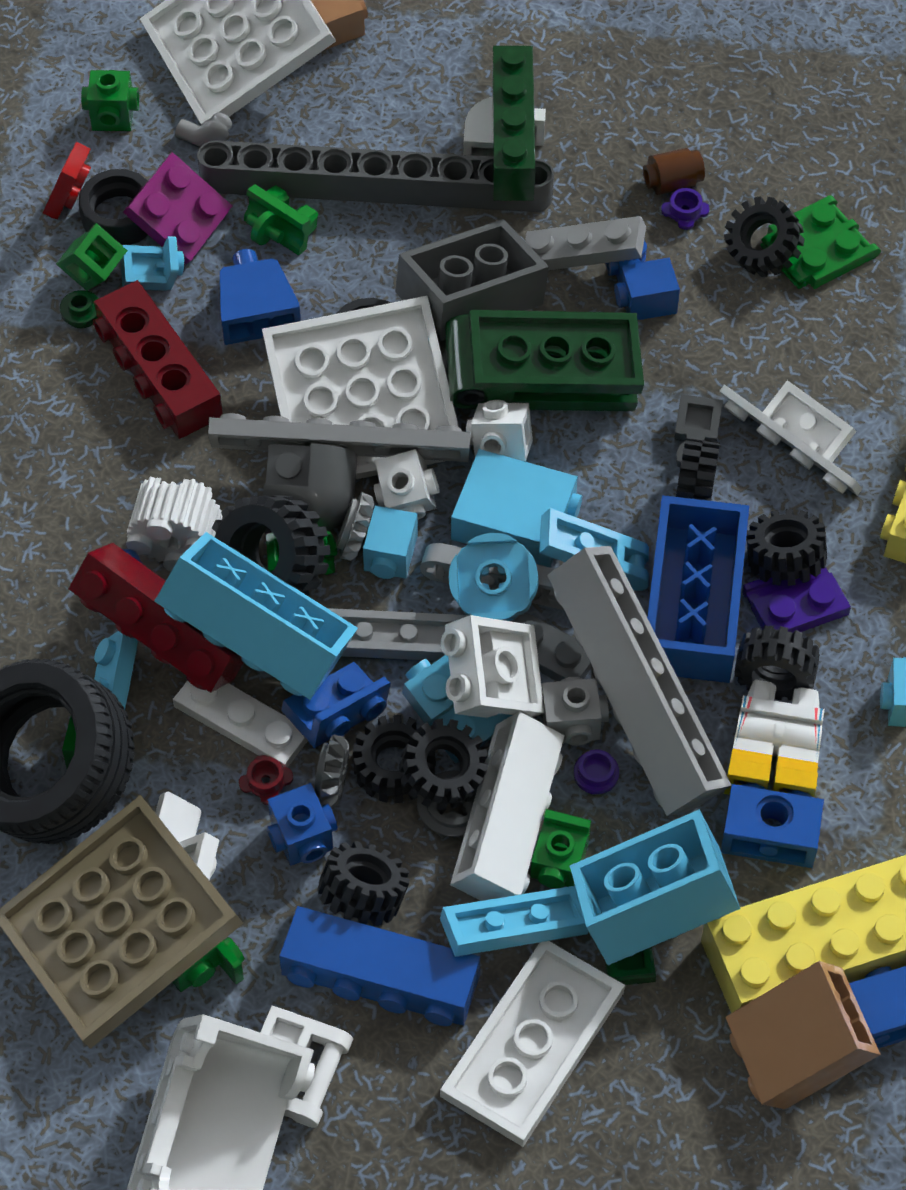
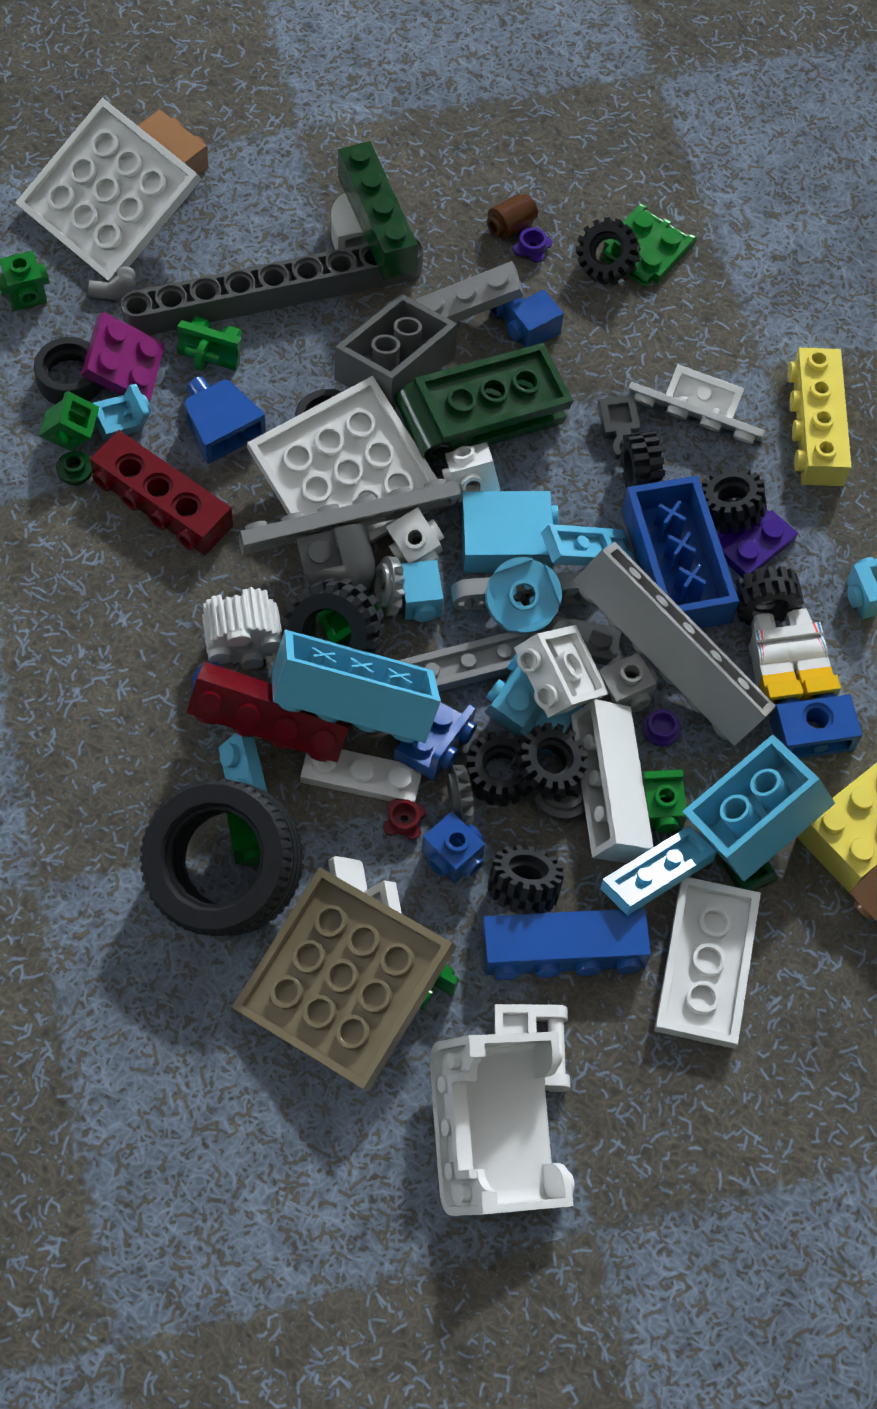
camera: 25 degrees left, 5 degrees up
red plate [43,141,91,220] -> none

